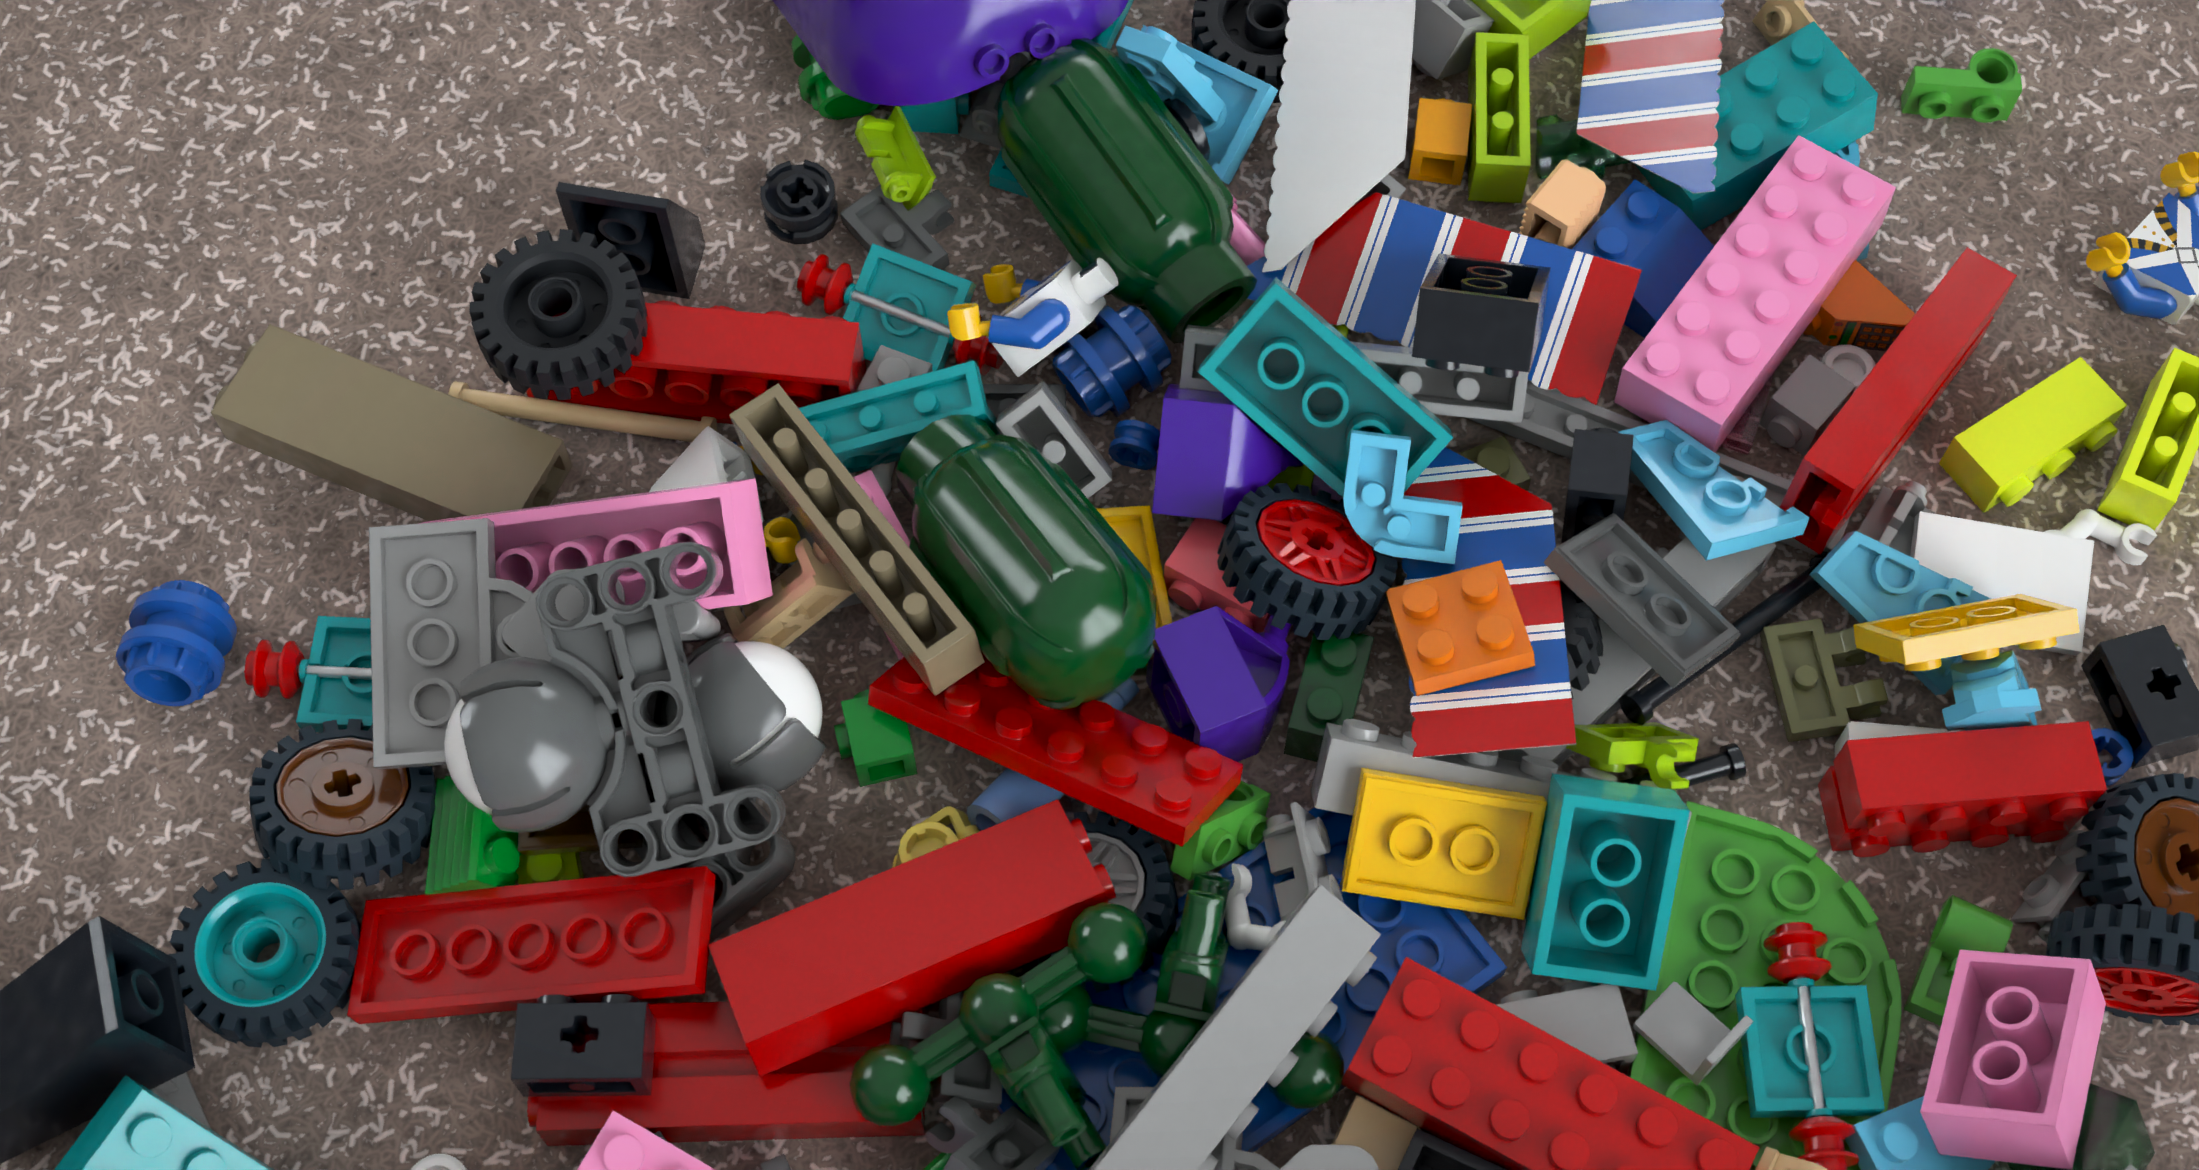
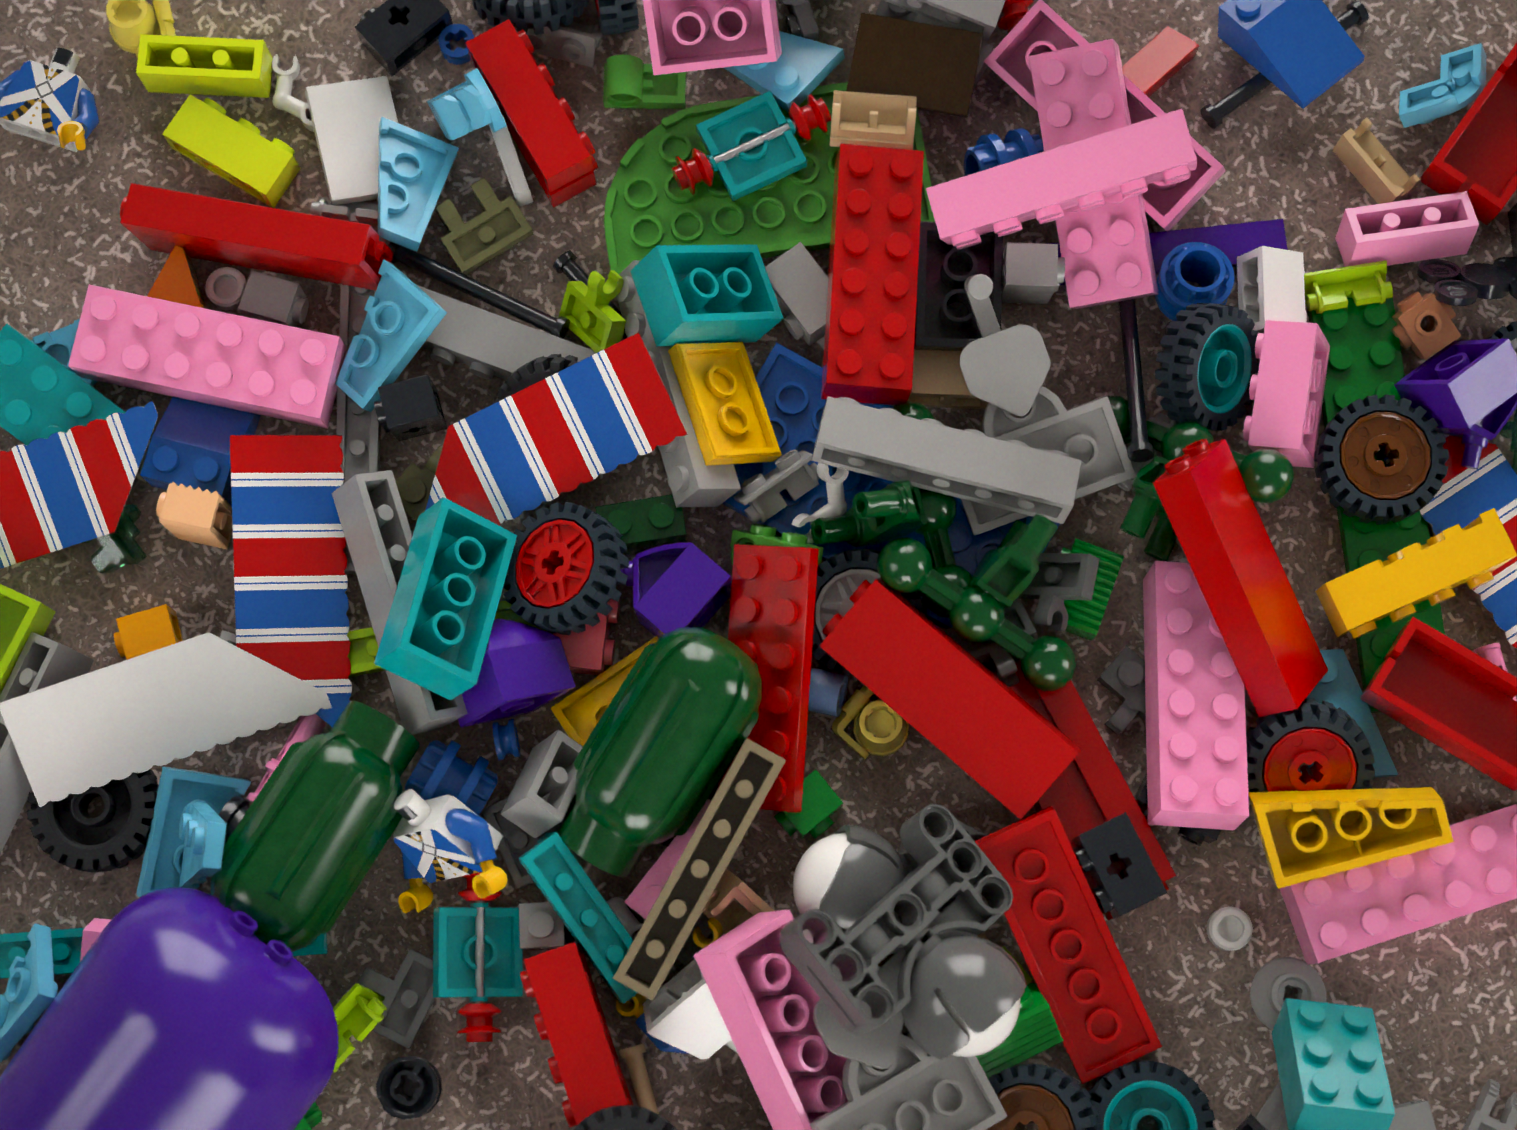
camera: 115 degrees left, 15 degrees up
medium azure plate [1343,430,1463,564] -> none
orange plate [1386,560,1535,696] -> none
black brick [1412,254,1551,378] -> none
lime brick [1468,32,1531,203] -> none
dark grey tile [1543,513,1741,688] -> none
light grey bracket [1633,982,1753,1086] -> none
yellow plate [1853,594,2080,671] -> none

